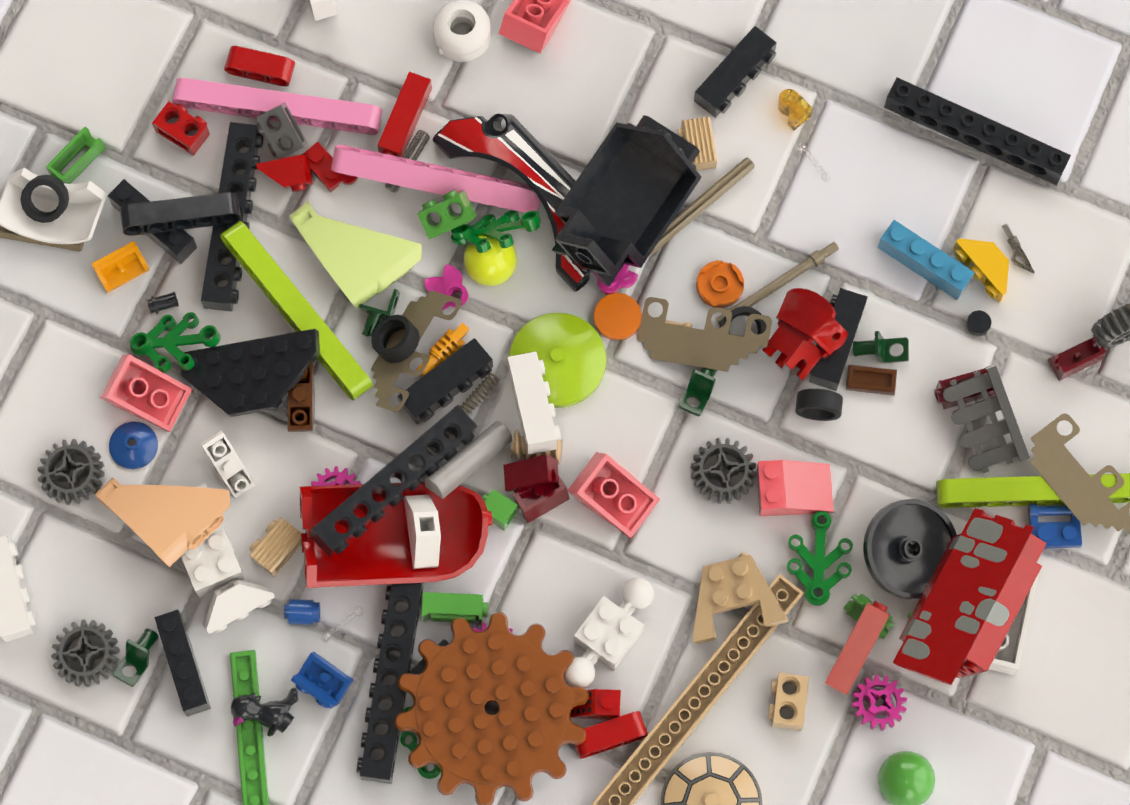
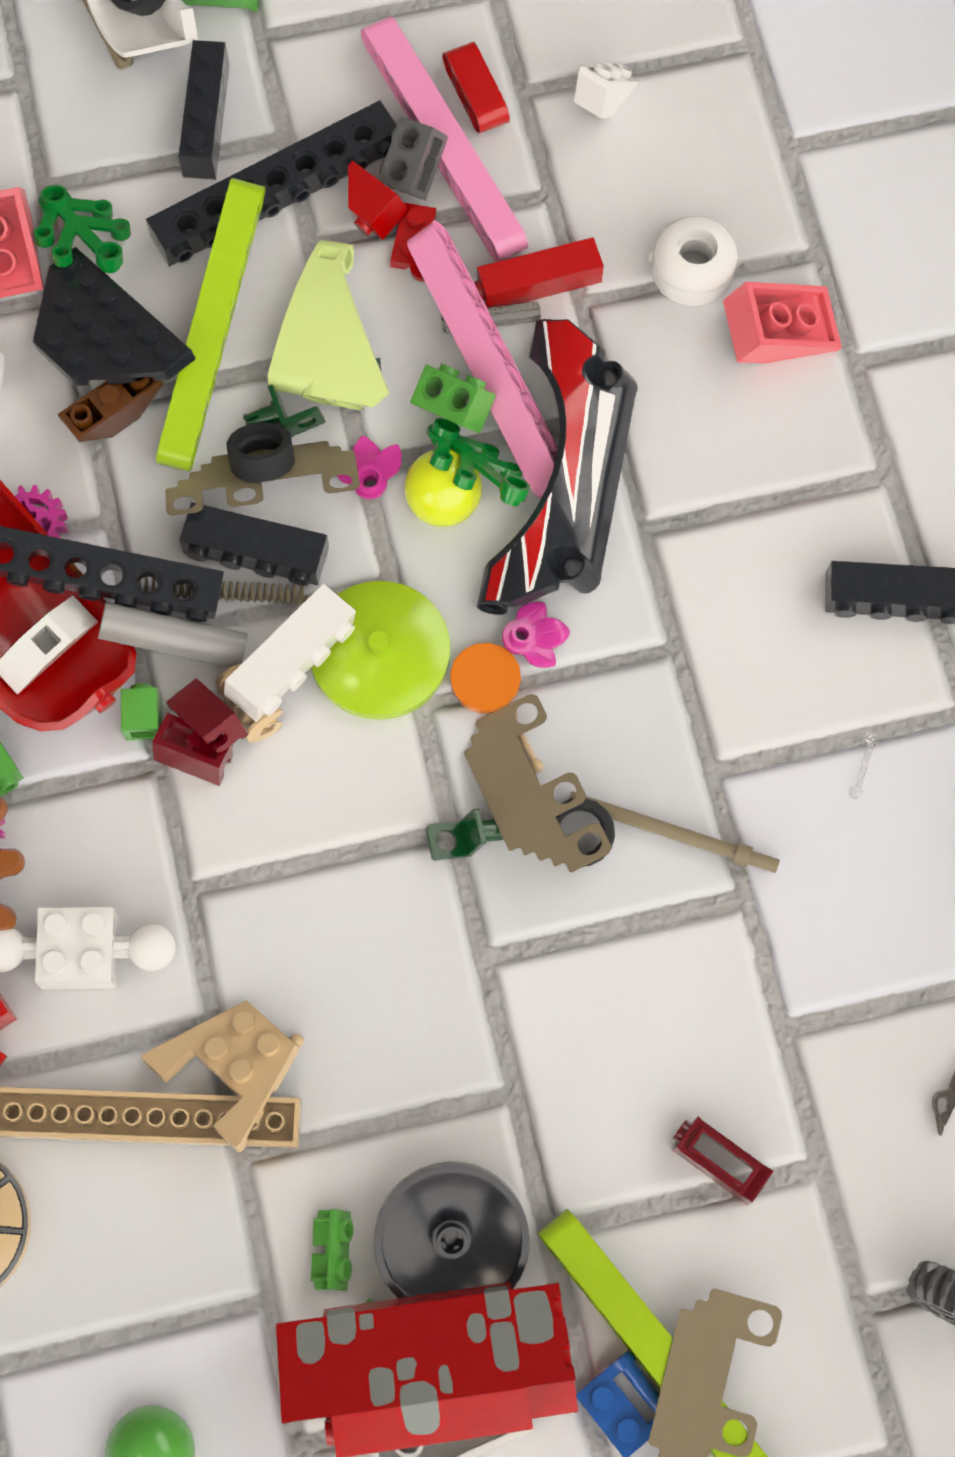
camera: 50 degrees right, 0 degrees up
light orange hinge [91,241,150,293] -> none
black beam [120,192,241,236] -> none
black pin [147,291,179,314] -> none
red brick [152,101,210,156] -> none
light orange hinge [416,323,469,377] -> none
black panel [552,115,702,287] -> none
coral slope [568,452,660,538] -> none
dark tan axle [650,157,755,255] -> none
tan brick [677,117,717,170] -> none
dark grey gear [690,438,757,504] -> none
orange tile [696,260,744,308] -> none
coral slope [756,460,834,516] -> none
red piece [762,288,848,380] -> none
tan brick [768,673,809,731] -> none
clear yellow leg [778,89,813,131] -> none
green plant [786,511,853,606] -> none
black tyre [795,389,843,421] -> none
black brick [809,288,868,391] -> none
brick [825,600,891,695] -> none
reddish brown tile [846,365,897,395] -> none
dark pink gear [852,675,907,731] -> none
dark green bracket [853,331,909,363] -> none
dark azure brick [878,220,975,300] -> none
dark grey fence [943,364,1030,473] -> none
yellow slope [953,238,1009,303] -> none
black tile [966,310,992,336] -> none
dark red hinge [1048,337,1107,381] -> none

